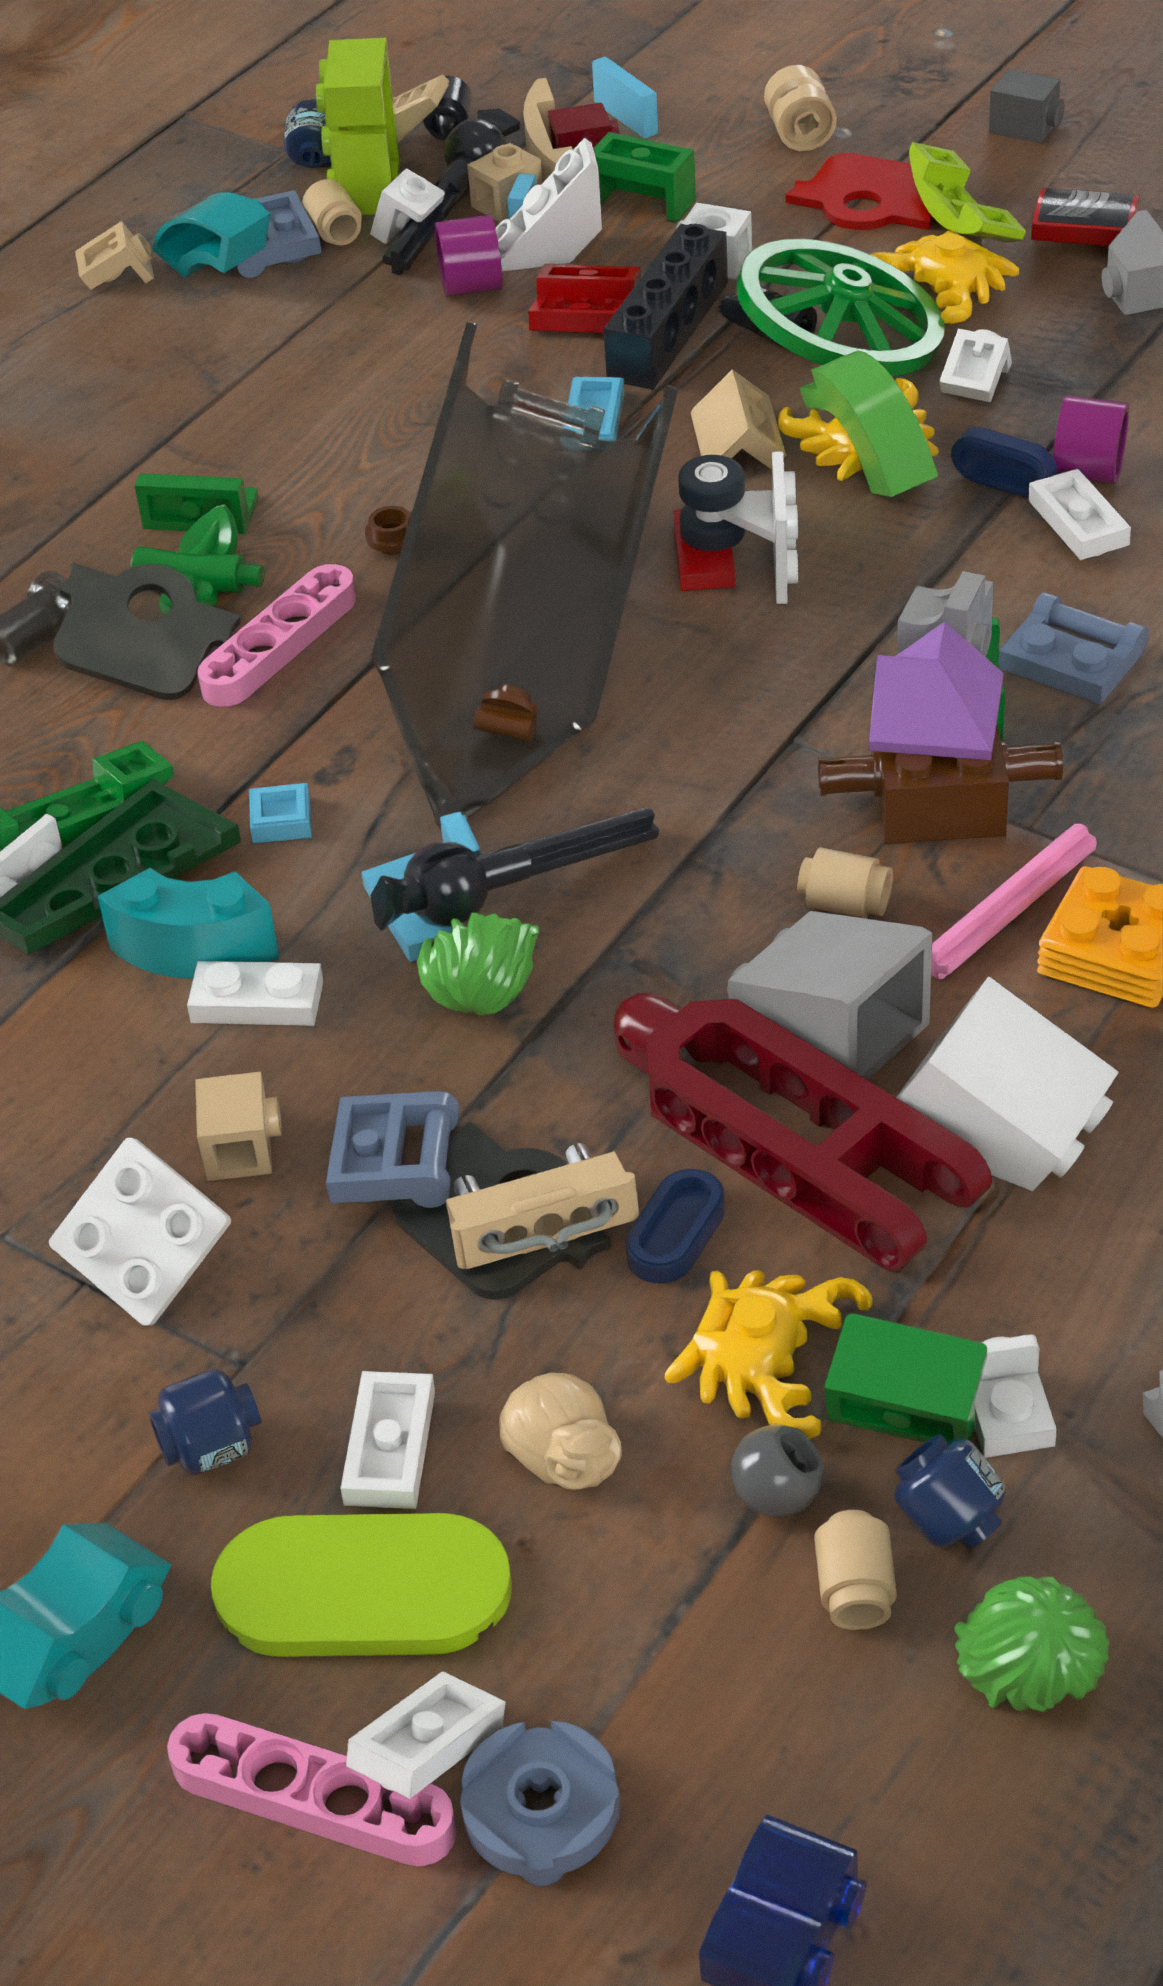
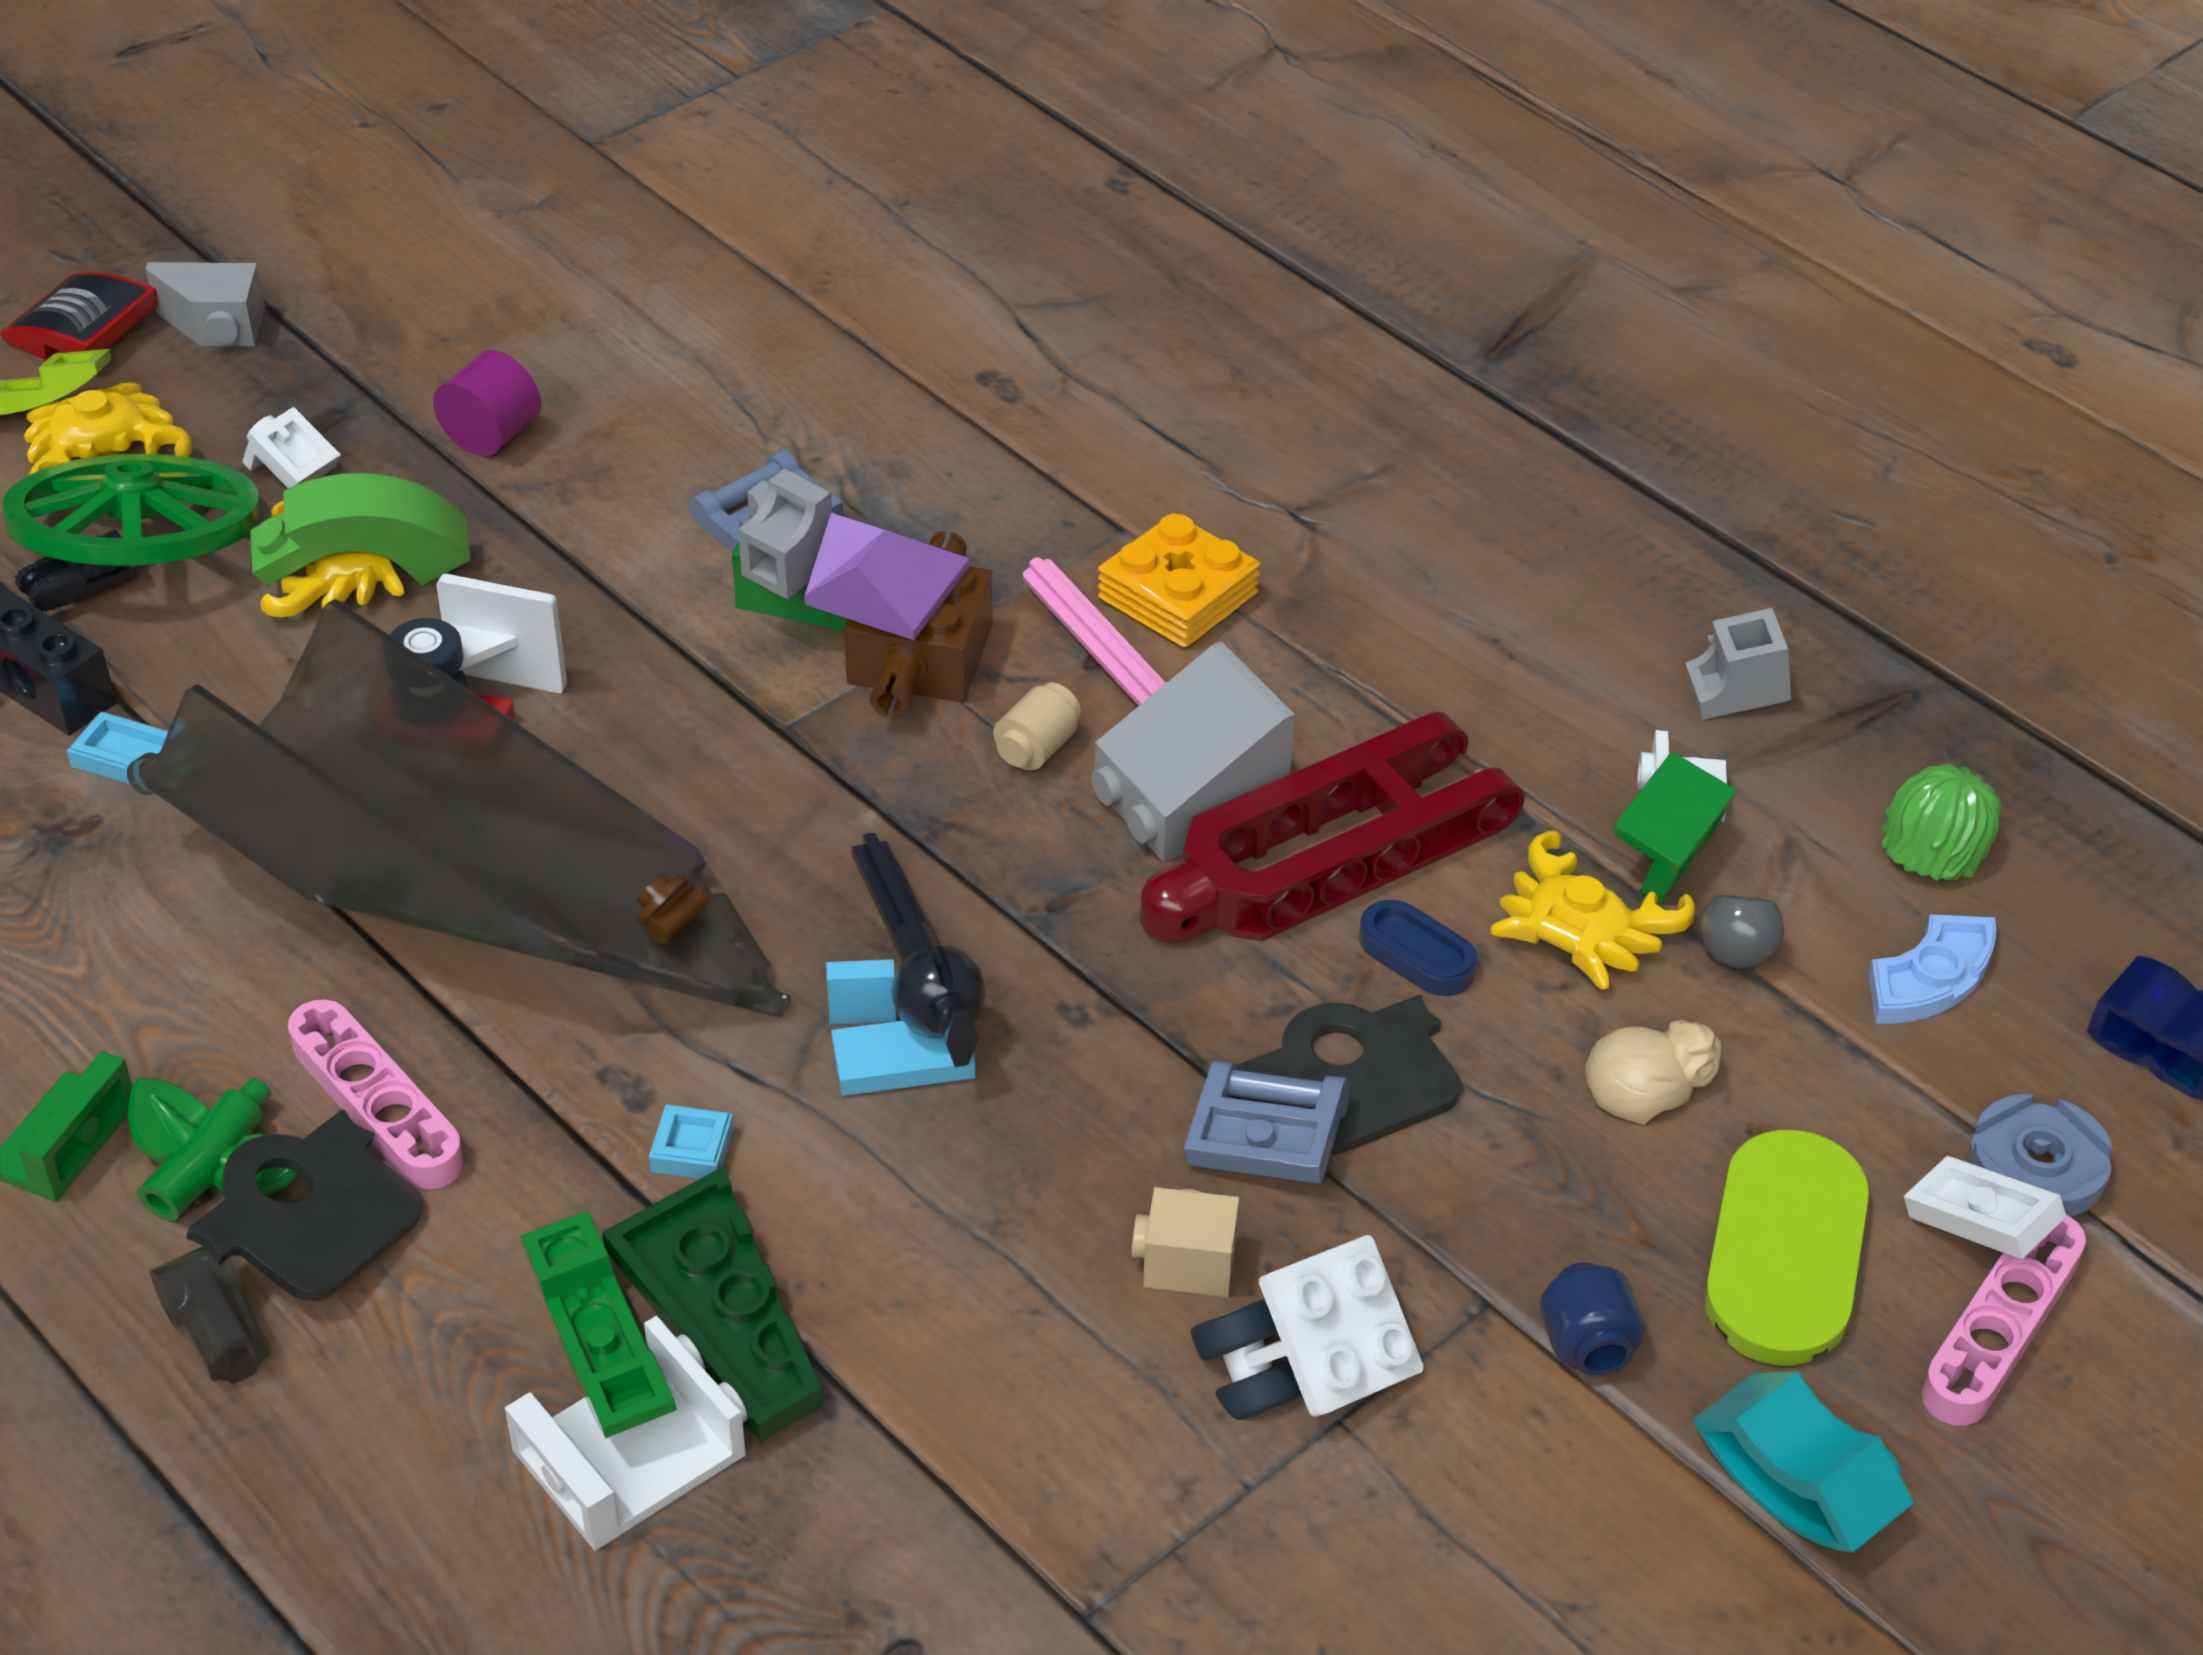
camera: 80 degrees left, 0 degrees up
teal brick [98,868,279,979] -> none
white plate [187,961,323,1026] -> none
white plate [341,1371,435,1509] -> none
reddish brown plate [365,506,419,555] -> none
bright green hair [417,913,539,1016] -> none
tan piece [446,1143,639,1269] -> none
tan panel [691,369,786,469] -> none
tan brick [814,1510,897,1630] -> none
dark blue head [894,1434,1006,1549] -> none
white slope [896,976,1119,1191] -> none
dark blue tile [951,427,1057,498] -> none
white plate [1029,469,1131,560] -> none
none -> light blue tile [1868,915,1996,1024]

